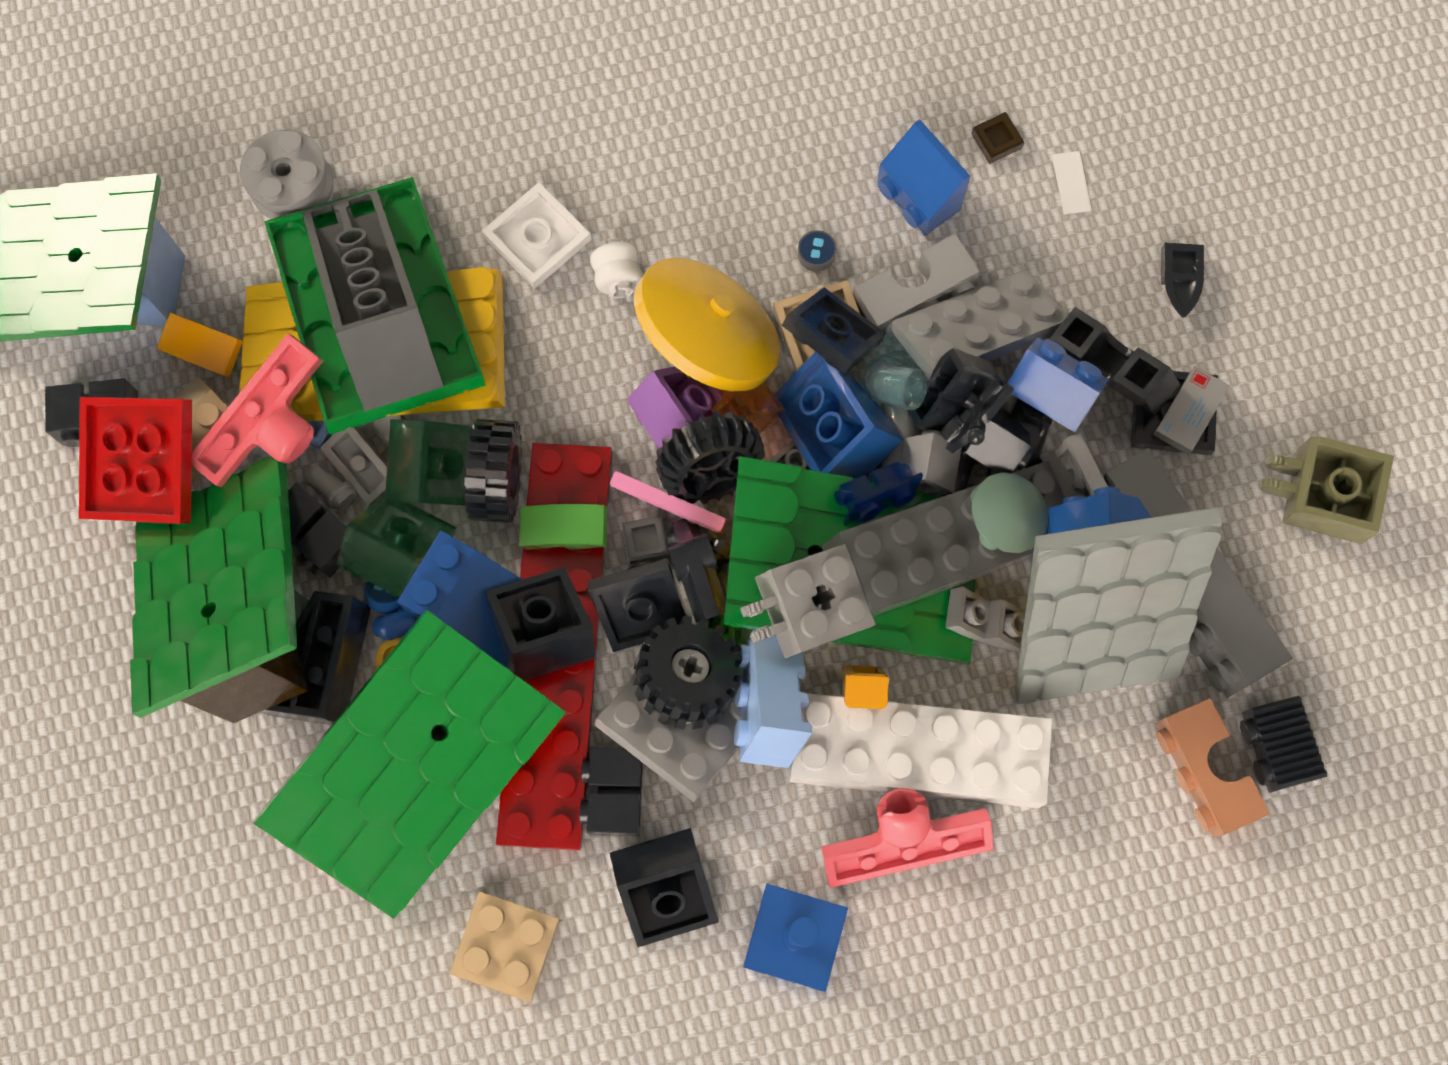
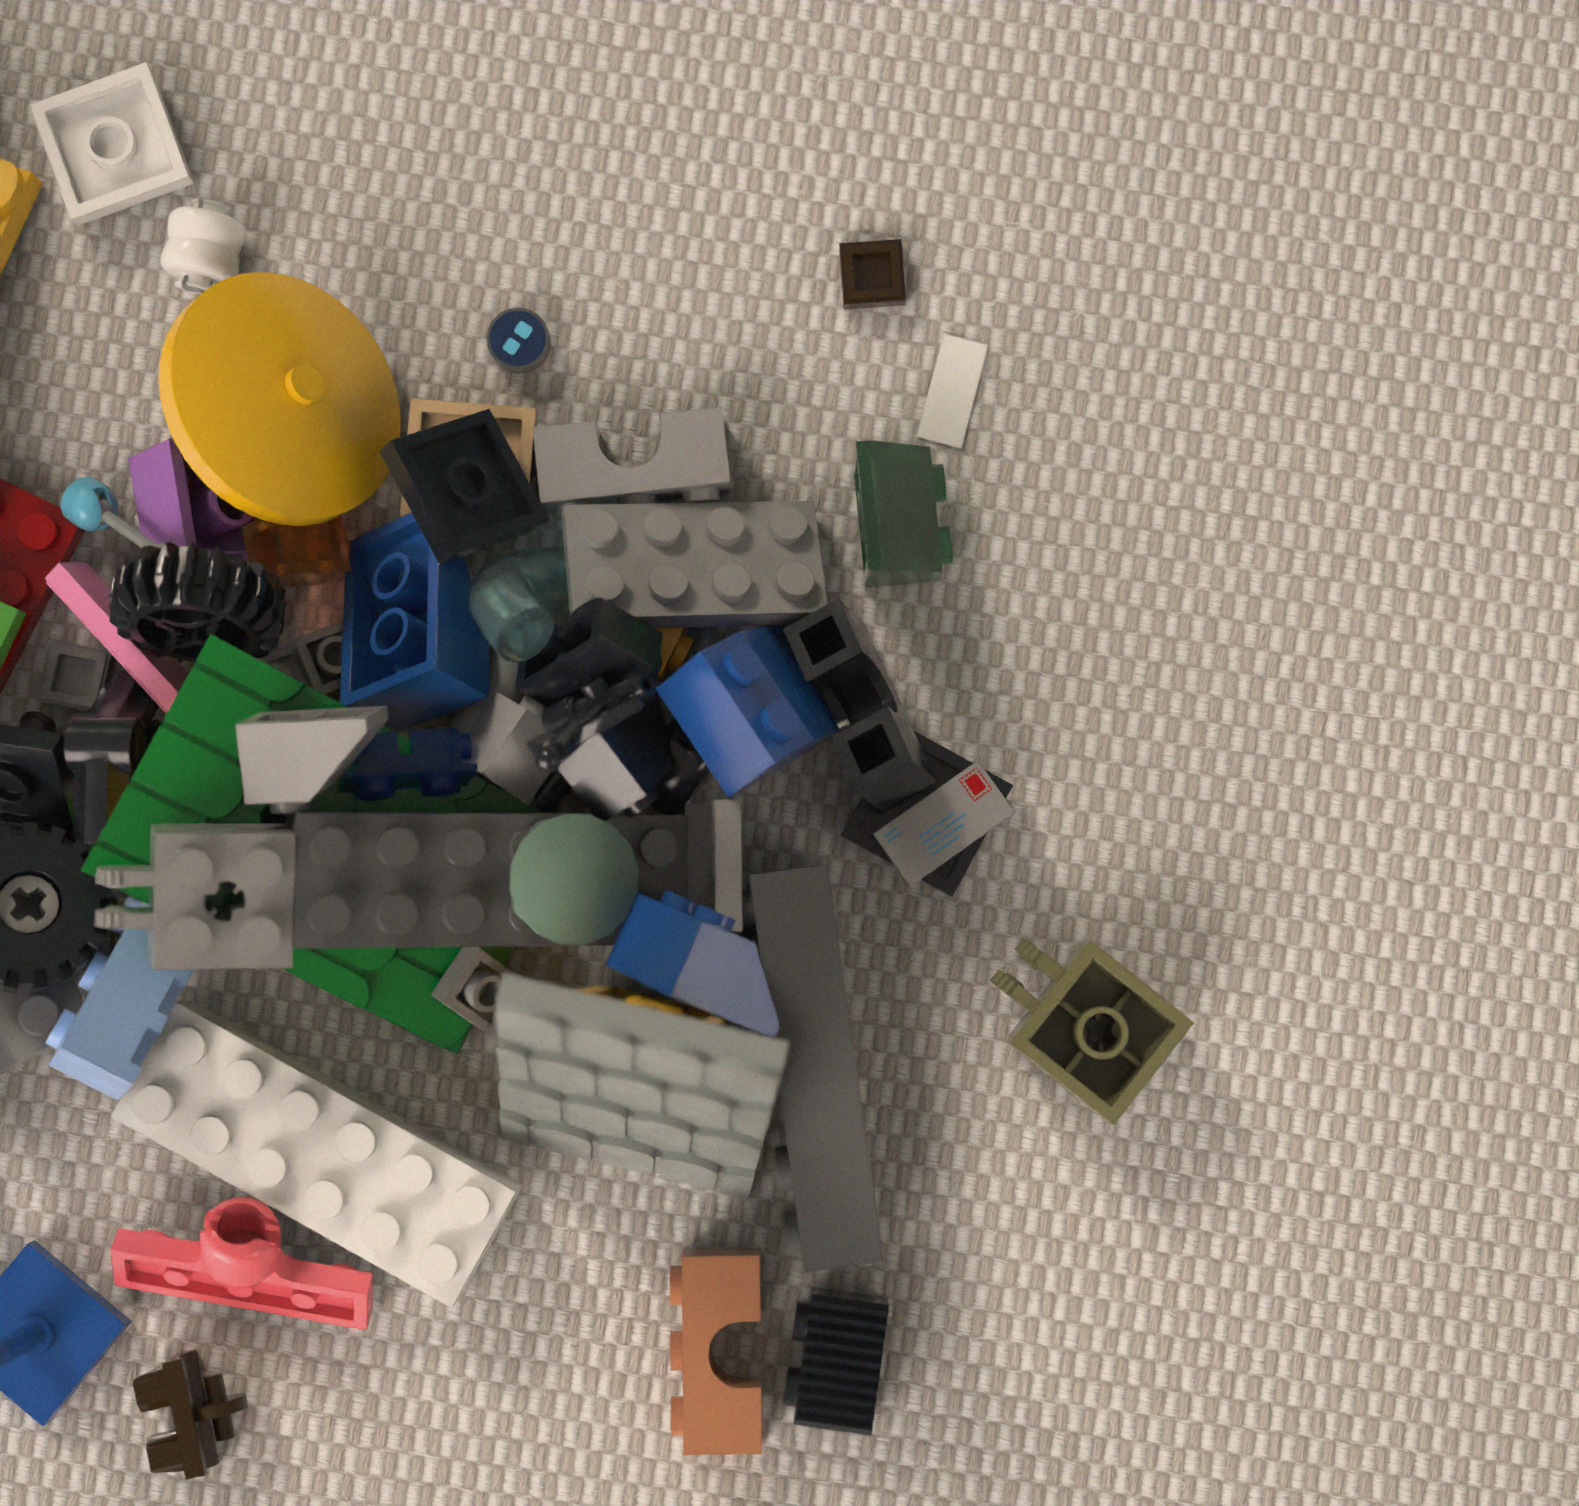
camera: 20 degrees right, 10 degrees up
light orange slope [842,665,889,709] -> none
blue slope [877,119,970,236] -> none
black plate [1161,242,1204,318] -> none
none -> medium azure hinge [61,476,165,549]
none -> dark brown hips [133,1349,248,1480]
none -> light grey slope [236,706,388,813]
none -> clear green slope [853,440,953,588]

